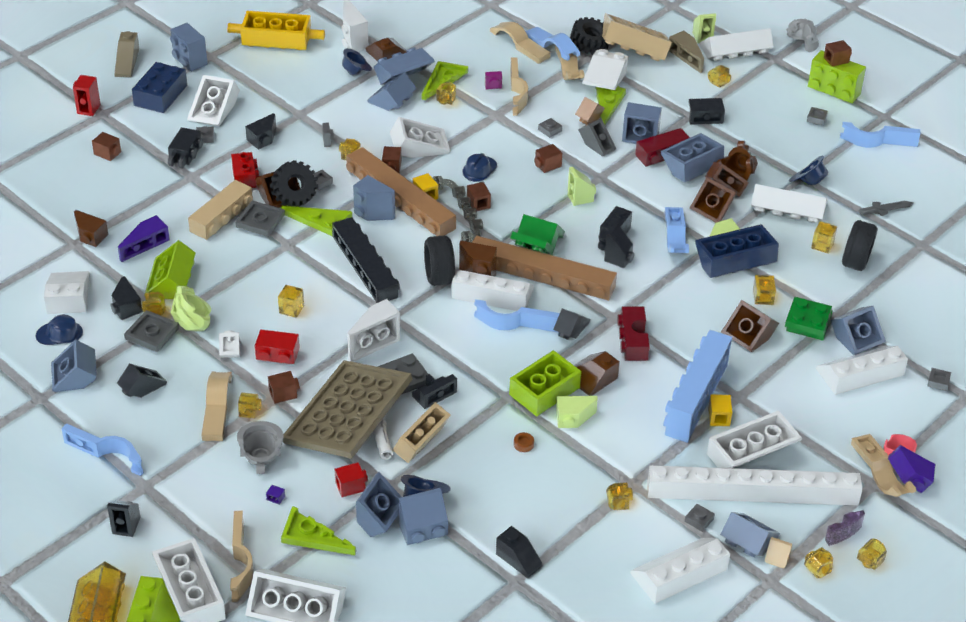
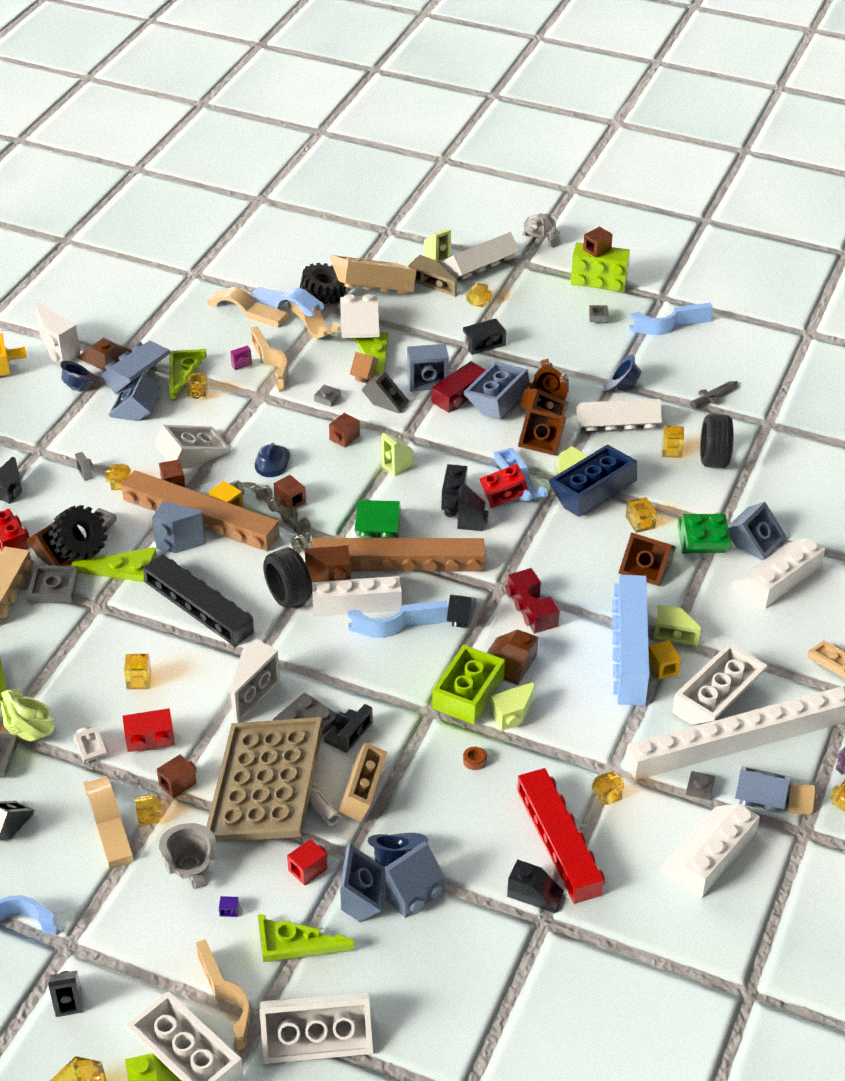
camera: 20 degrees left, 0 degrees up
none -> red brick [479,463,529,508]
none -> red brick [517,768,606,904]
none -> yellowish green slope [654,605,701,646]

